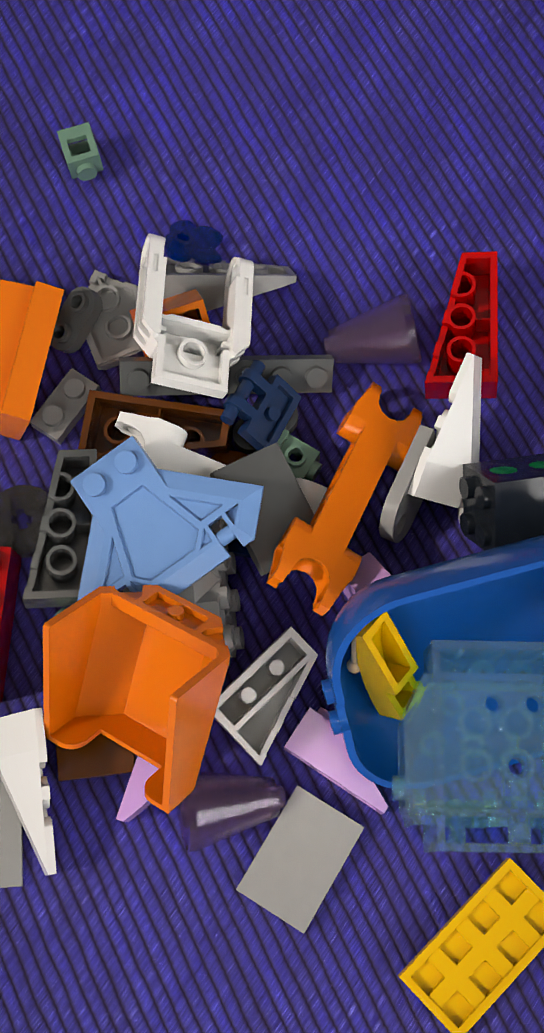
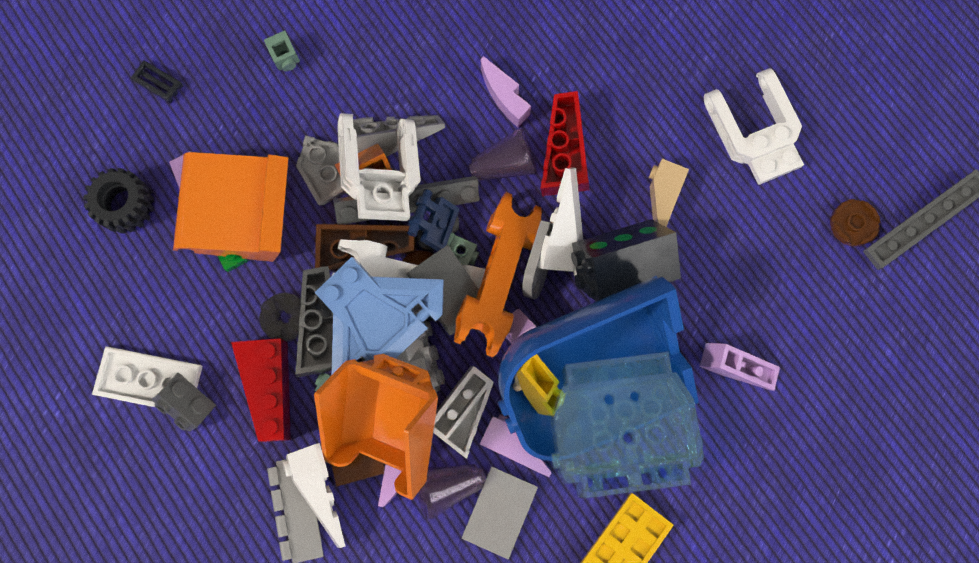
camera: 10 degrees left, 5 degrees up
light grey plate [30,368,101,445] -> none
dark grey plate [50,286,102,354] -> none
clear blue plate [165,220,223,264] -> none
none -> lavender slope [481,56,531,128]

